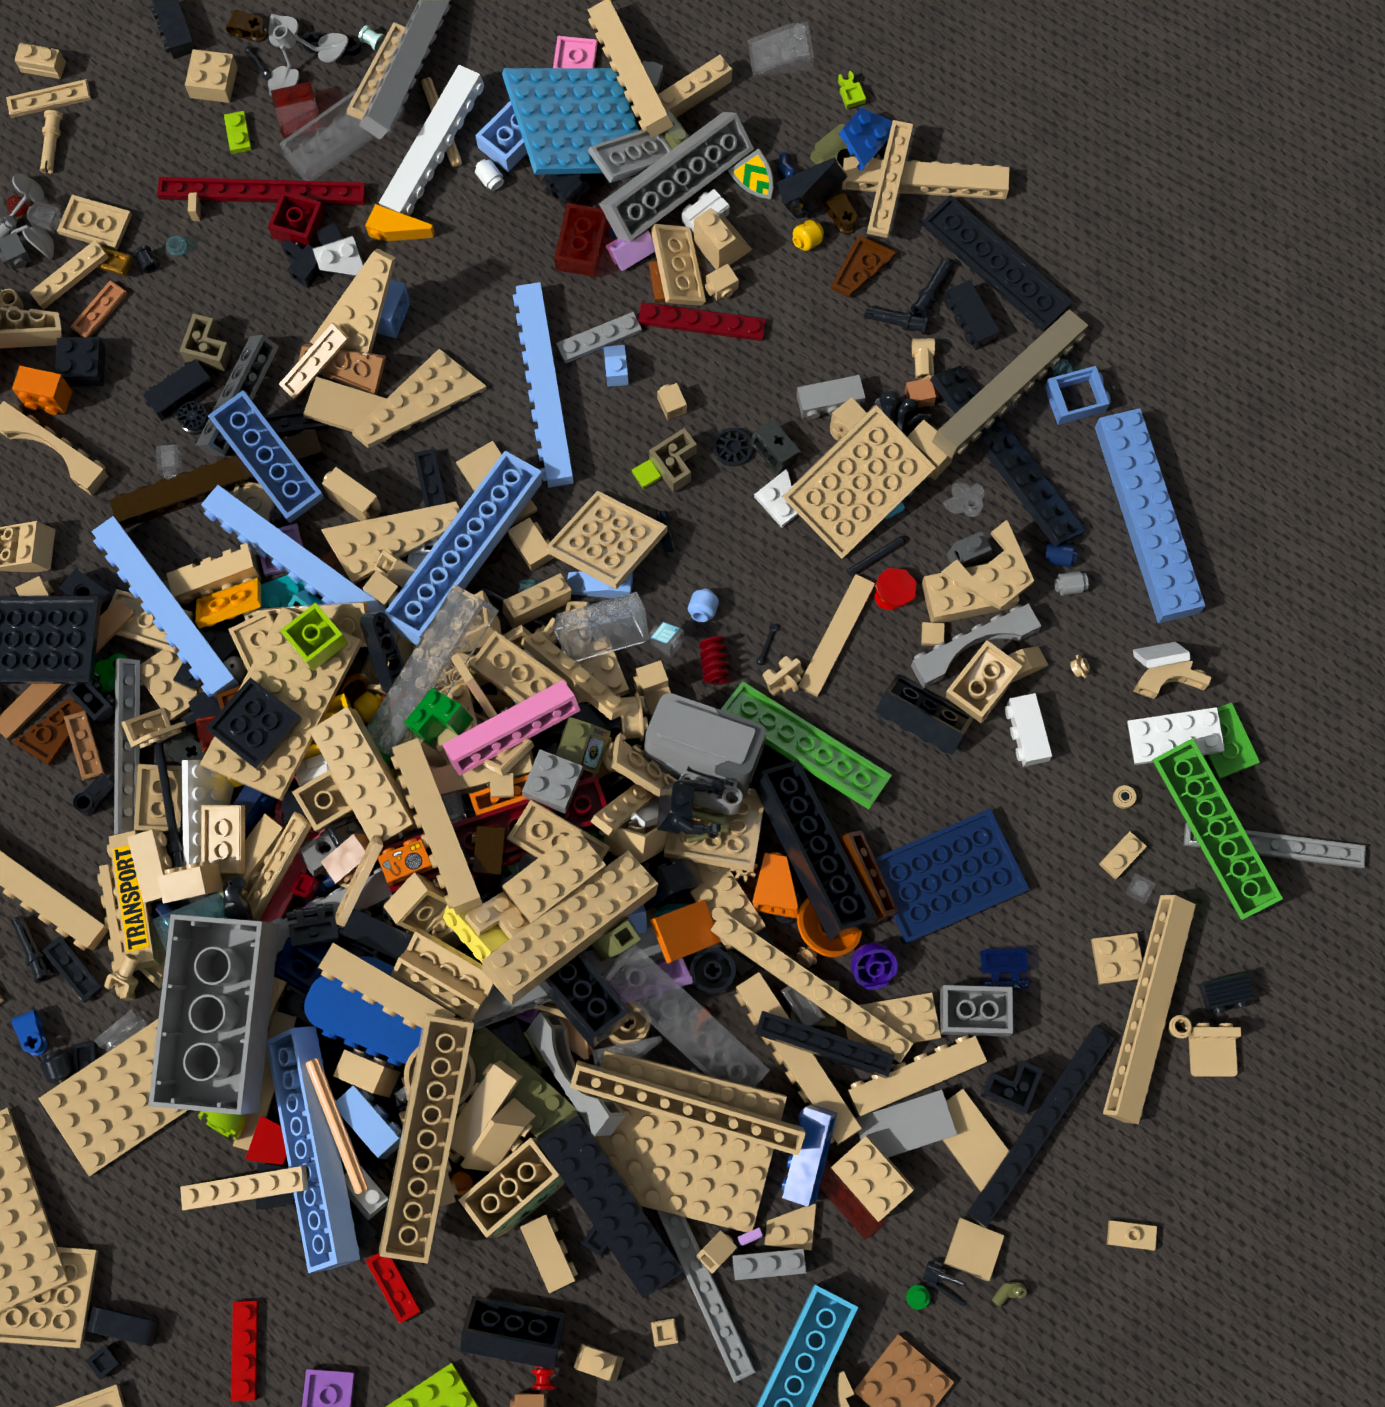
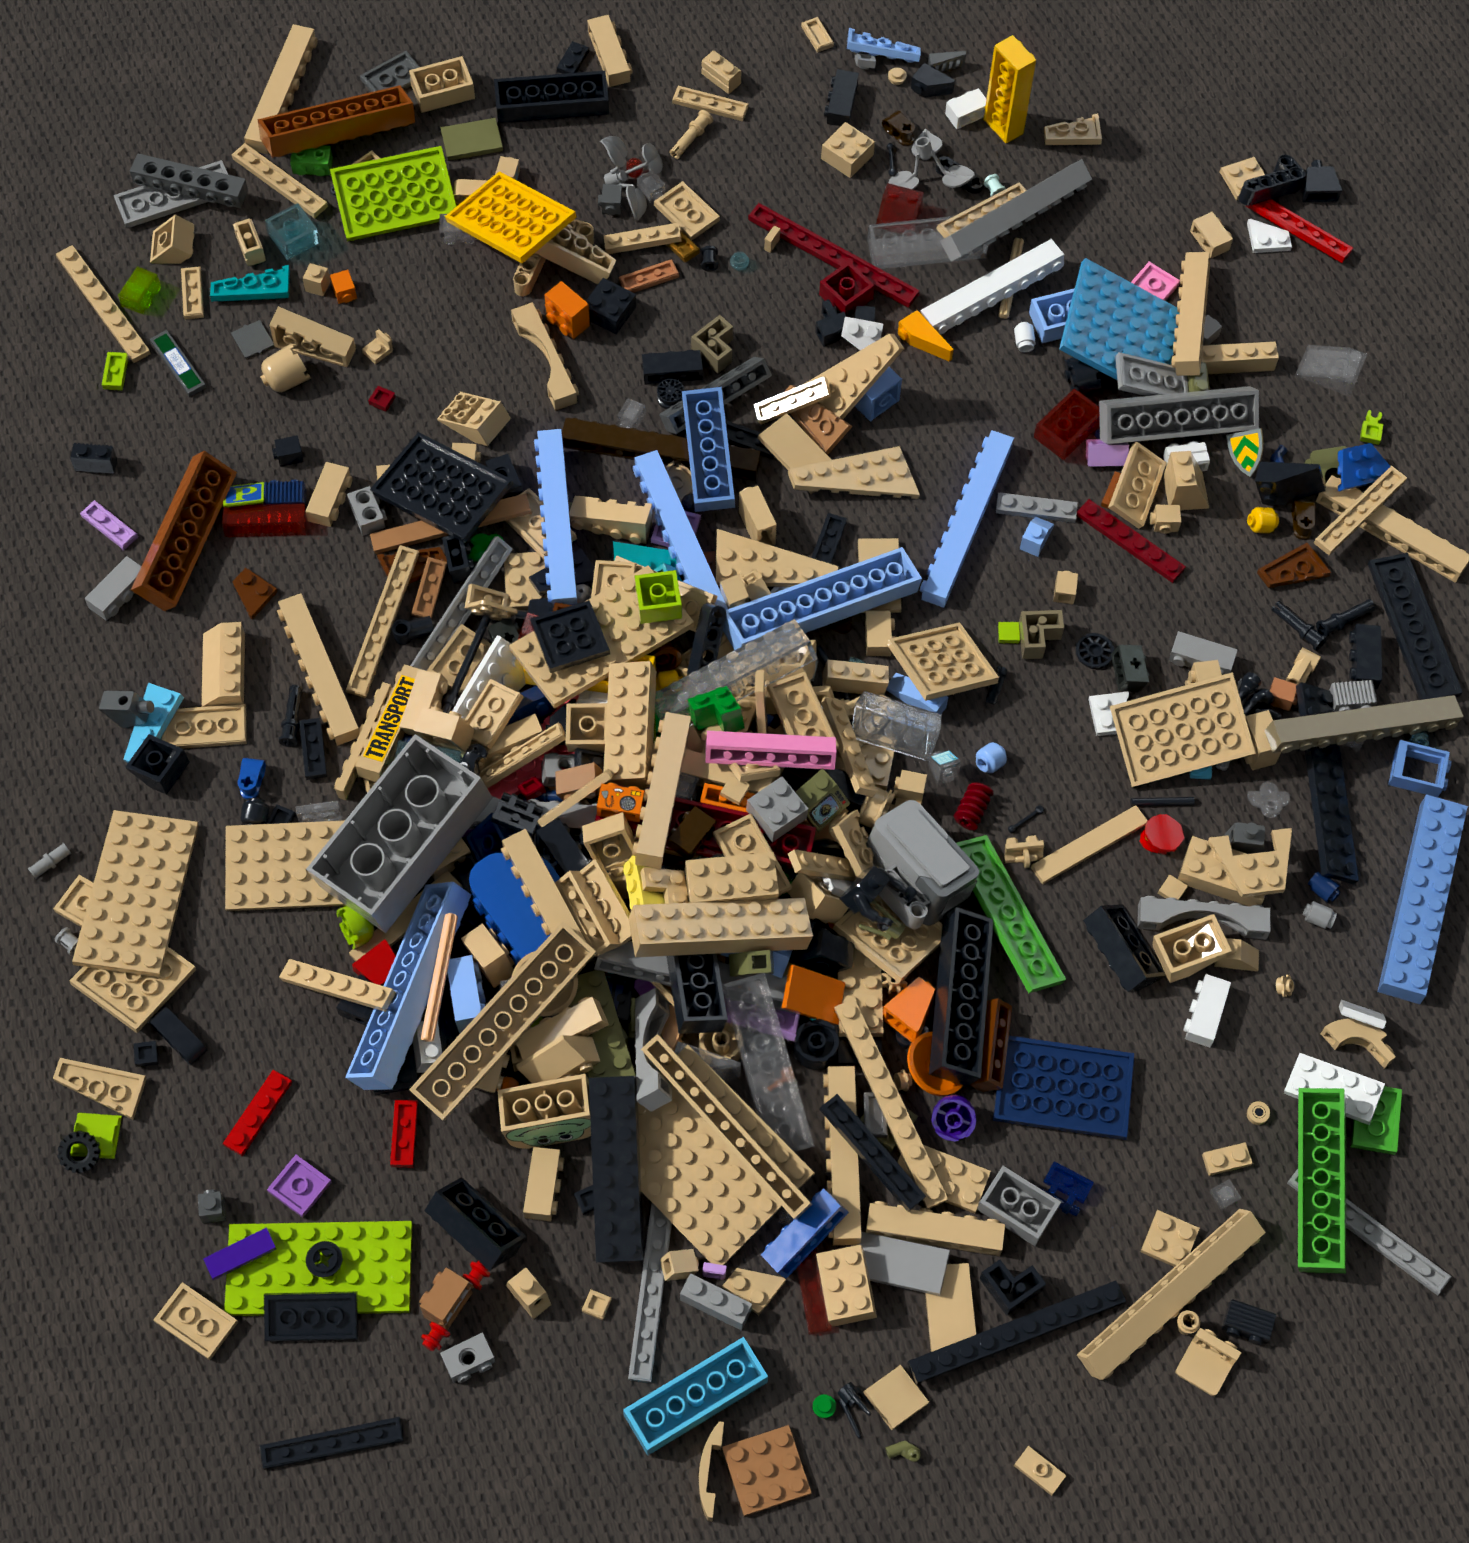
camera: 30 degrees right, 10 degrees down
tan piece [105,953,140,999] -> none
light orange plate [195,577,261,629] -> none
lime plate [224,111,252,154] -> none
none -> tan tile [346,545,419,698]
none -> light grey brick [1329,680,1377,712]

